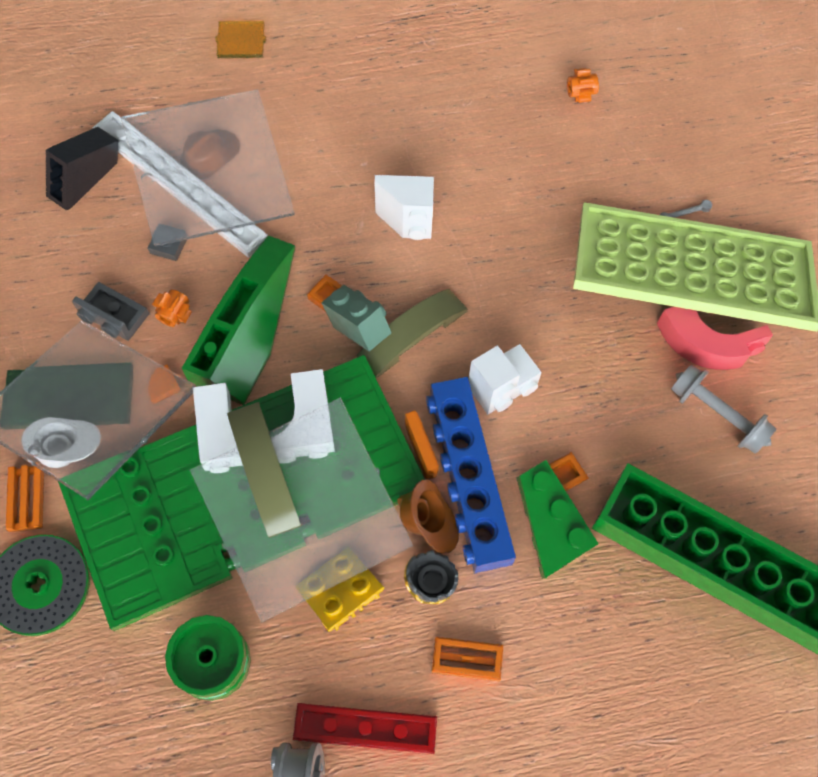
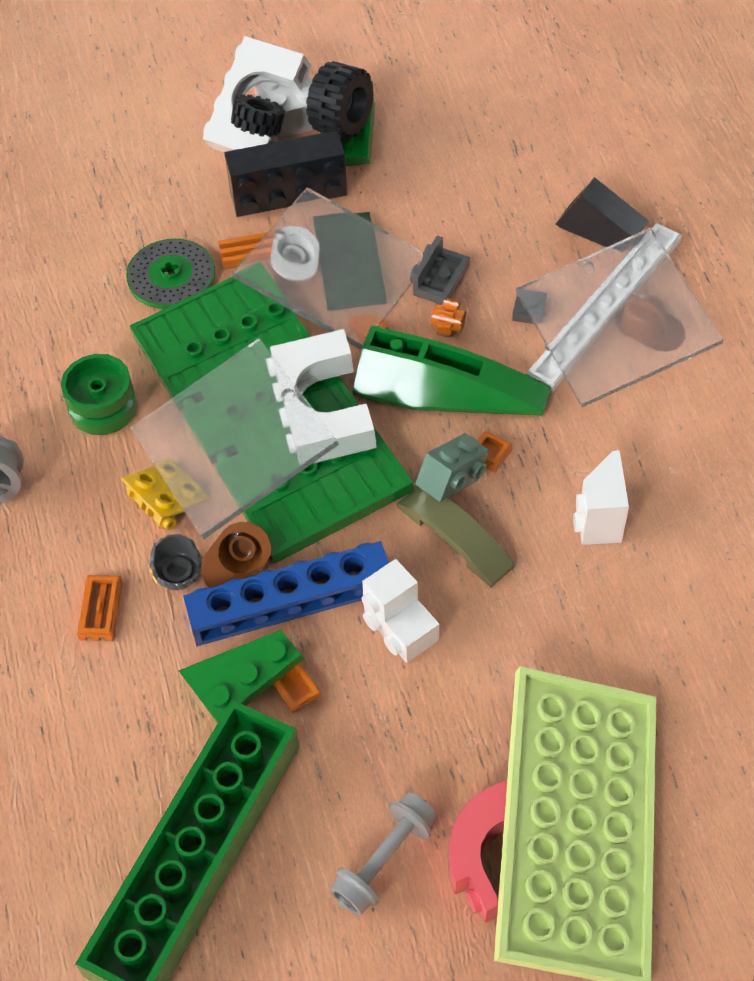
camera: 90 degrees right, 10 degrees down
olive slope [227,402,301,538] -> none
red tile [293,703,437,754] -> none
orange tile [405,410,439,480] -> none
light grey hinge [660,200,712,218] -> none

